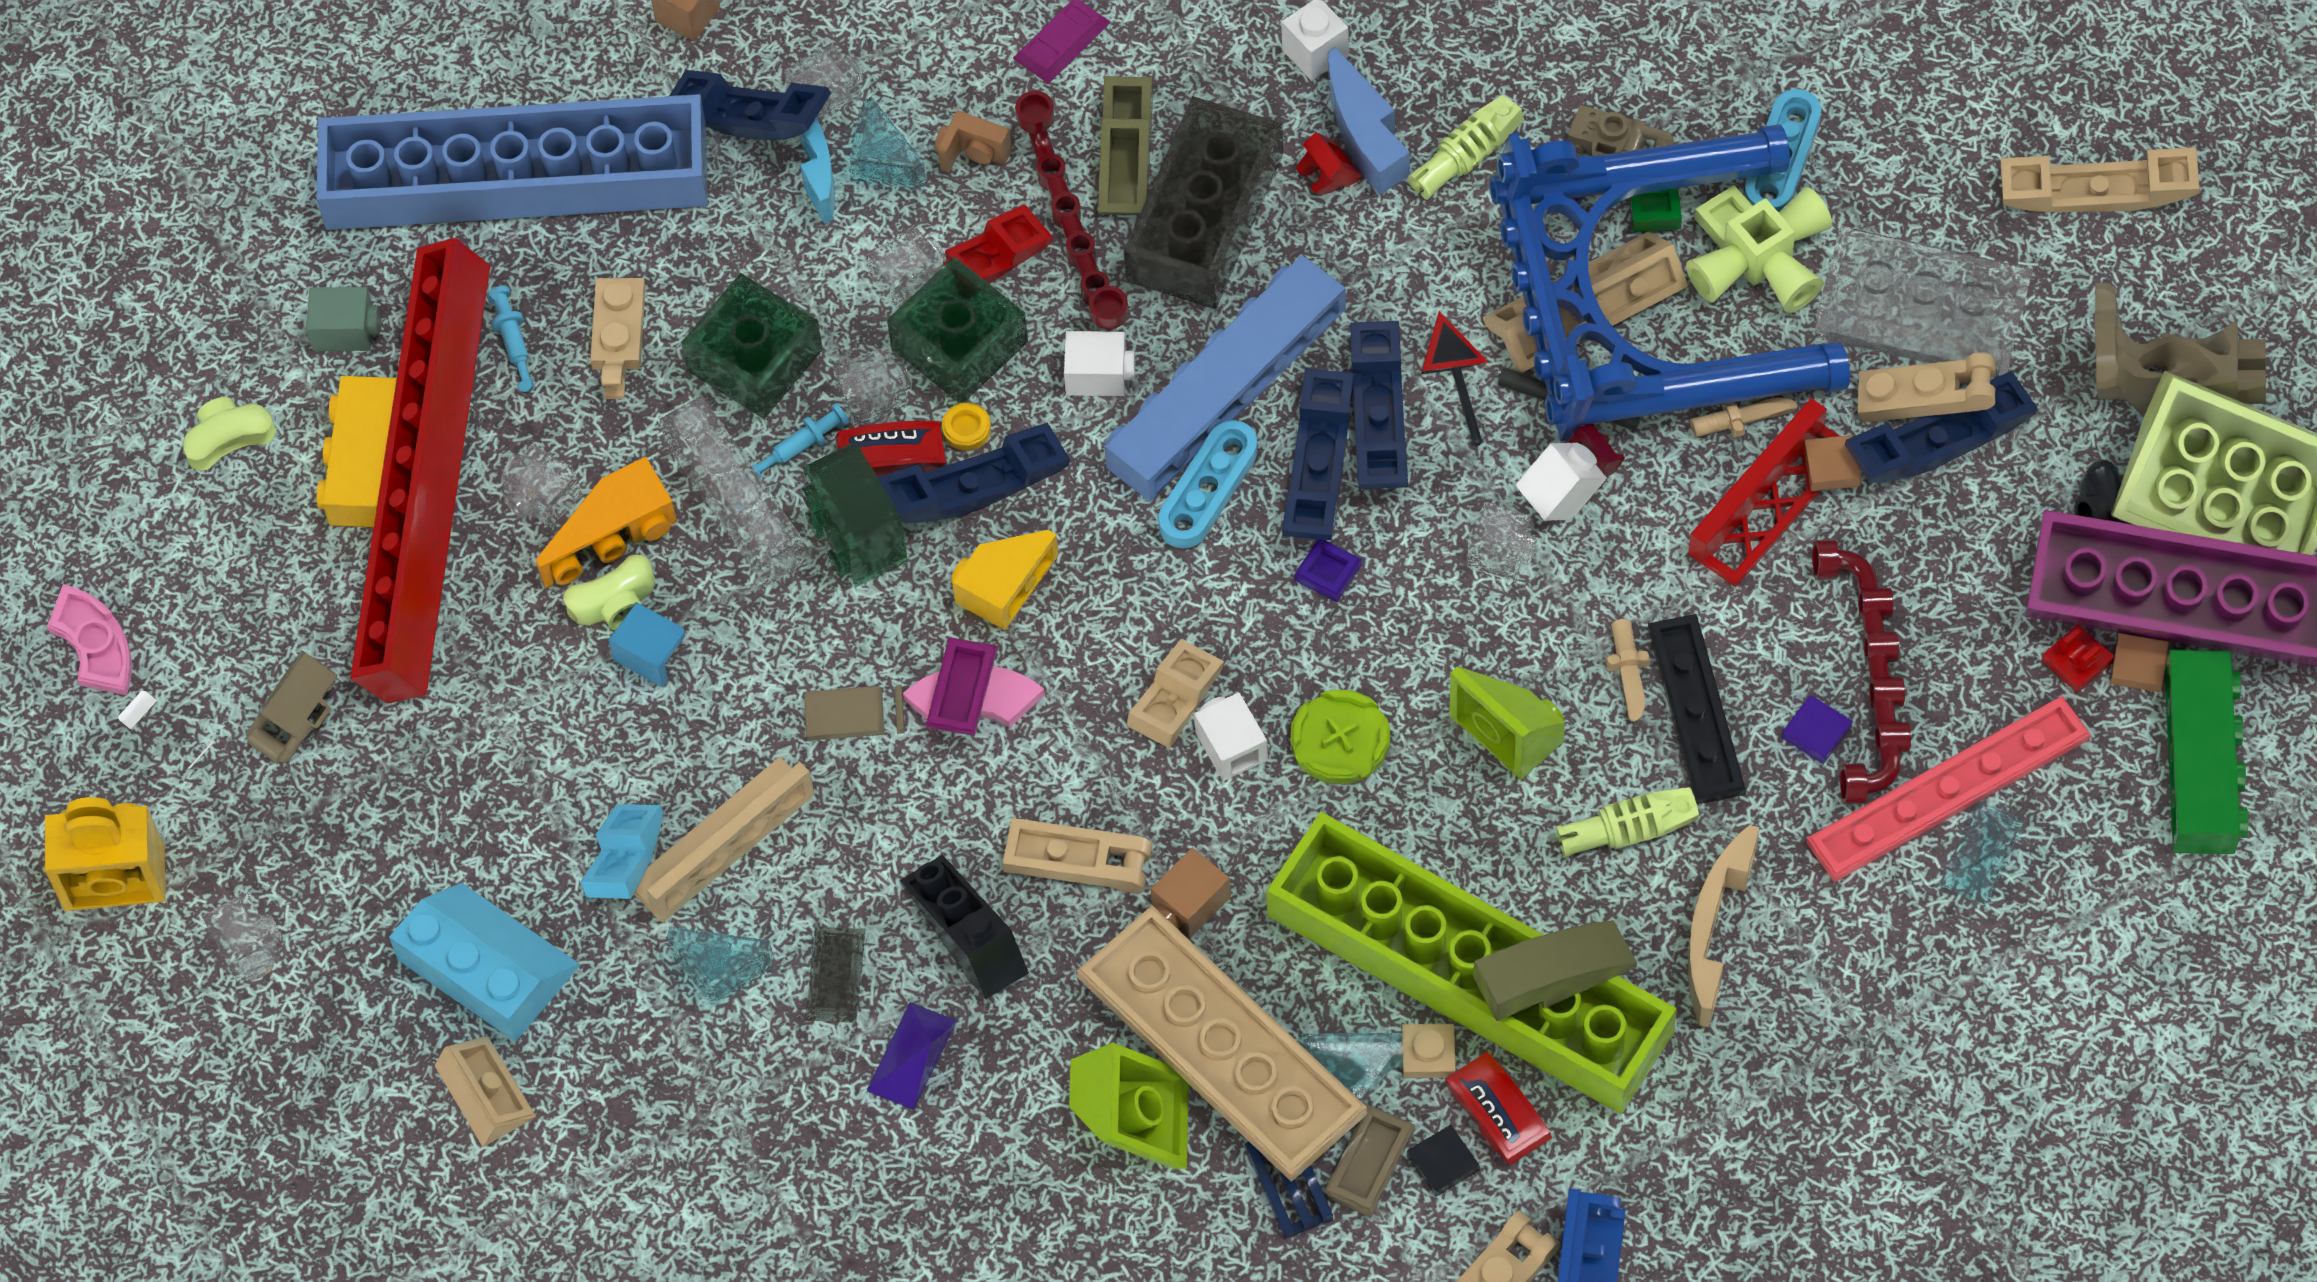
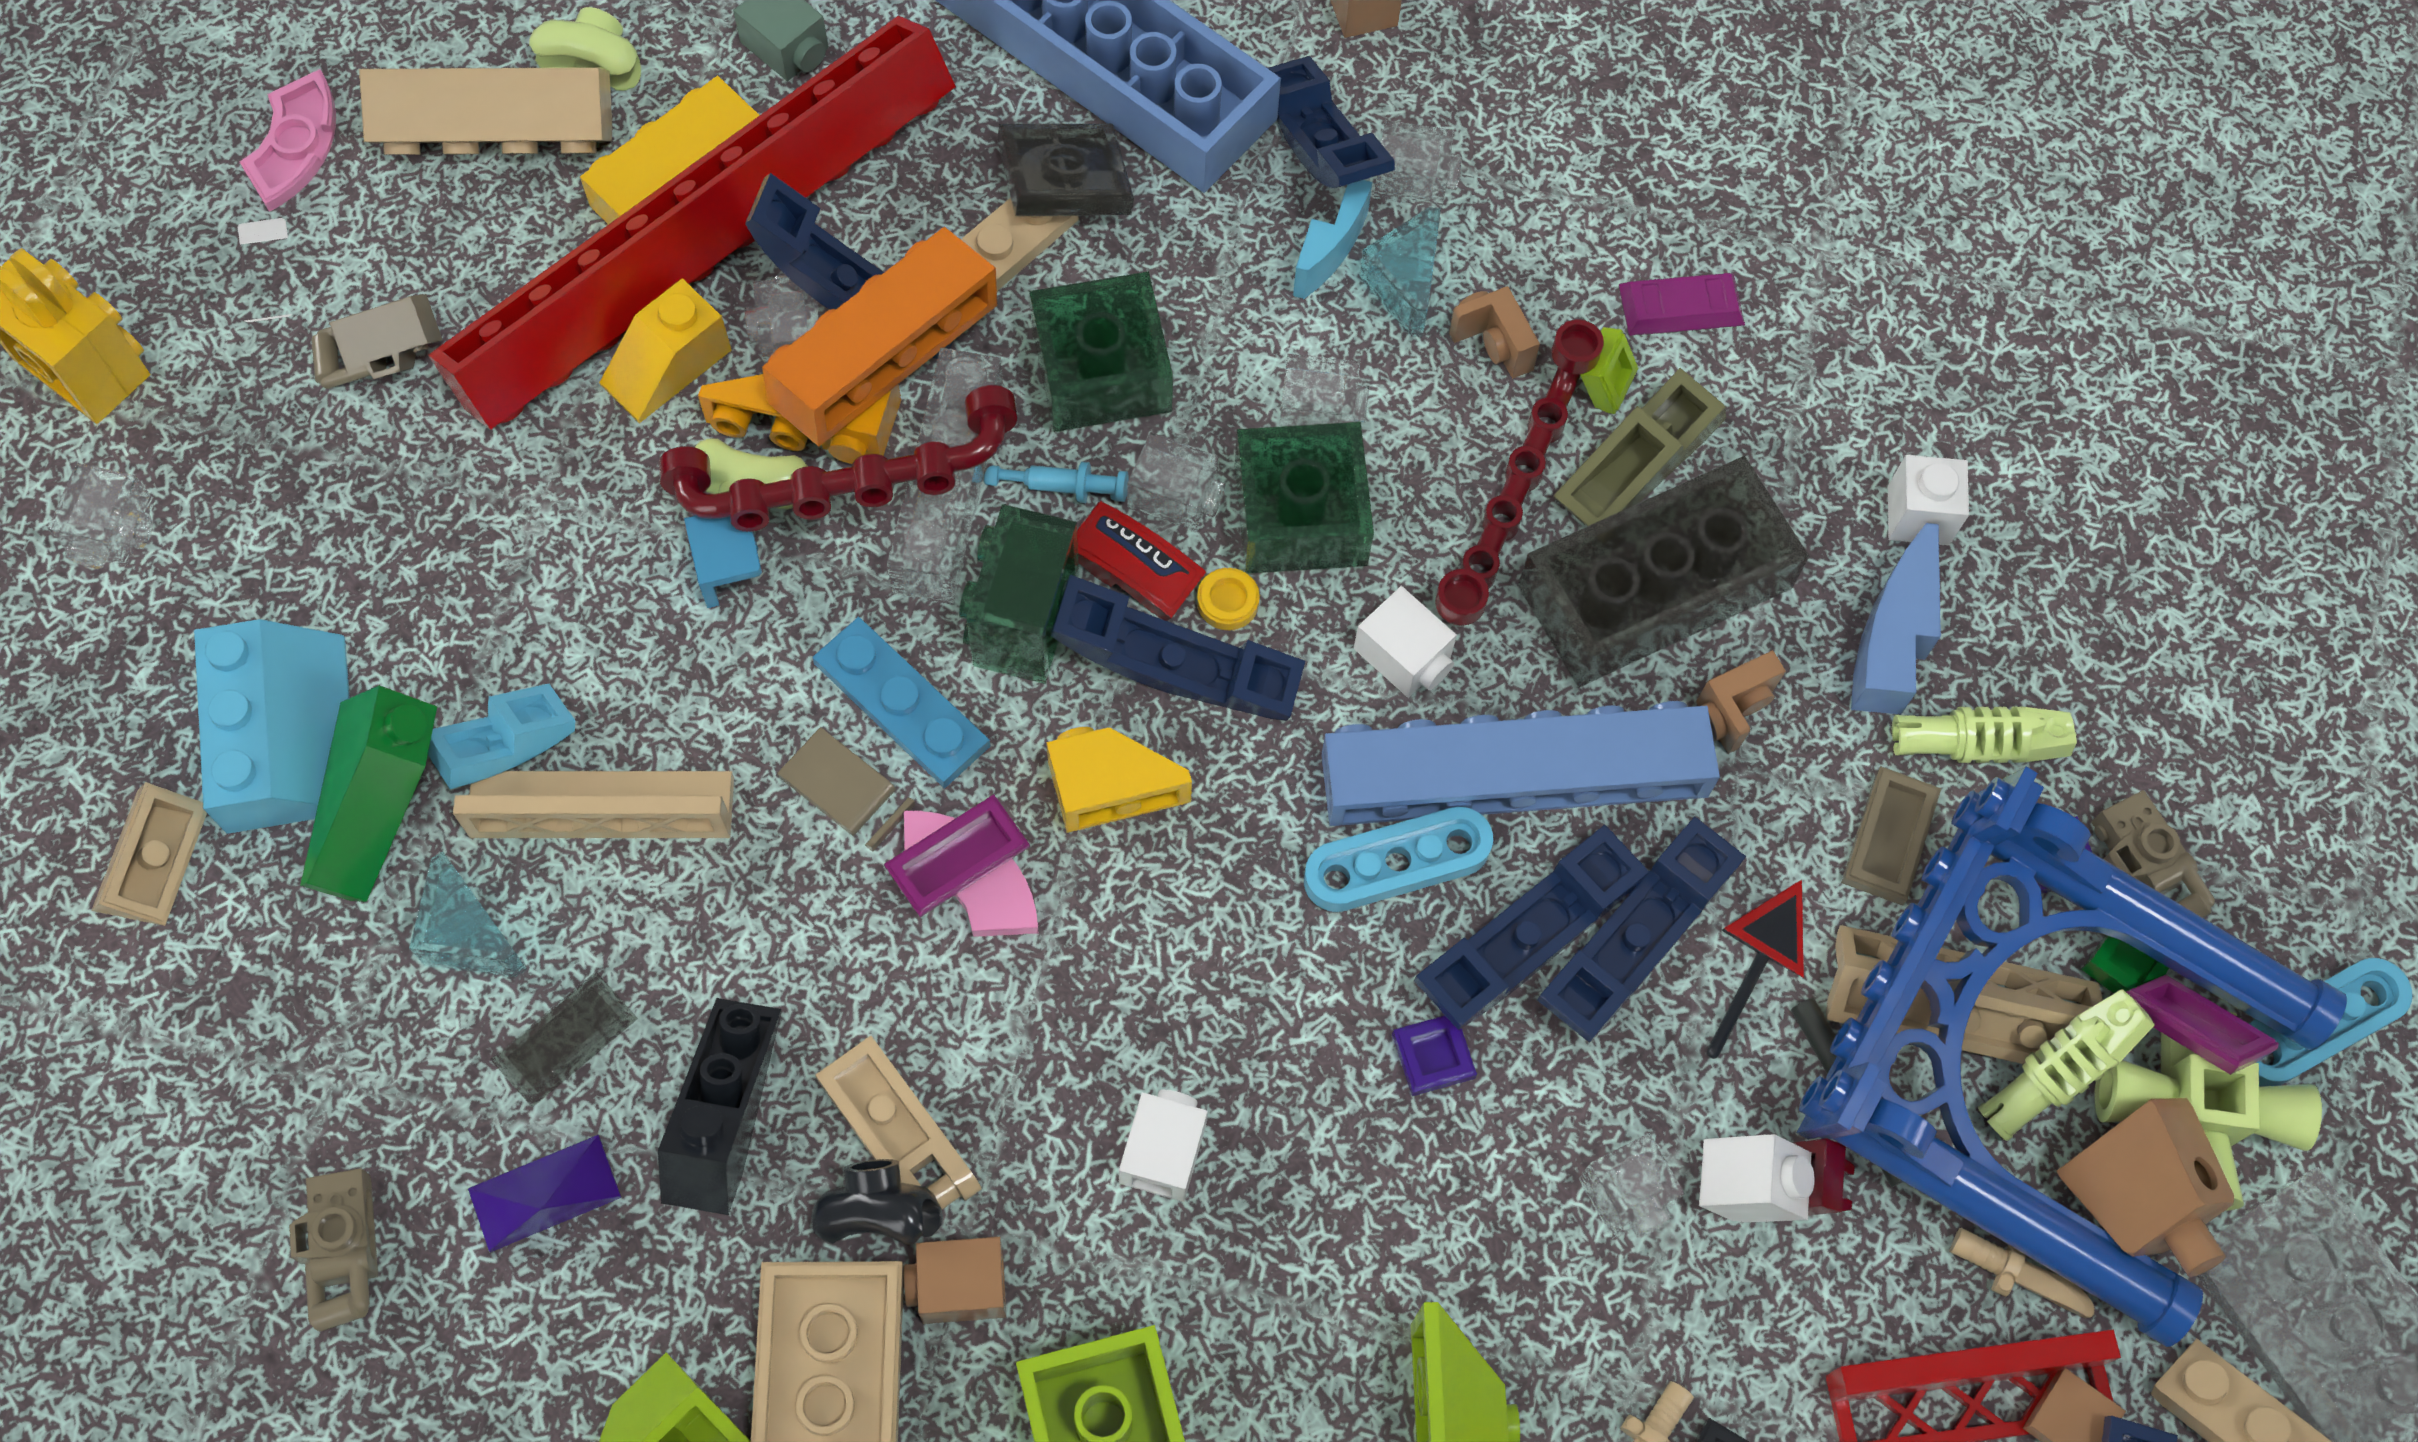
camera: 35 degrees right, 5 degrees up
medium azure piece [486,286,534,393] -> none
red slope [942,204,1053,295] -> none
tan slope [1126,639,1224,748] -> none
lime tile [1290,689,1390,784] -> none
red tile [1296,132,1363,195] -> none
none -> dark tan piece [289,1168,378,1331]
none -> green slope [300,685,437,902]
none -> tan brick [359,68,612,155]
none -> yellow slope [599,278,732,424]
none -> dark red bar [659,385,1017,532]
none -> dark blue slope [745,173,954,360]
none -> orange brick [762,226,997,447]
none -> black piece [811,1159,943,1246]
none -> dark azure plate [812,616,991,789]
none -> clear smoke tile [997,124,1134,216]
none -> lime tile [1580,327,1639,414]
none -> medium nougat bracket [1696,650,1786,754]
none -> dark tan tile [1841,766,1941,906]
none -> yellowish green hinge [1978,989,2155,1141]
none -> medium nougat torso [2056,1098,2234,1277]
none -> magenta tile [2126,975,2279,1075]

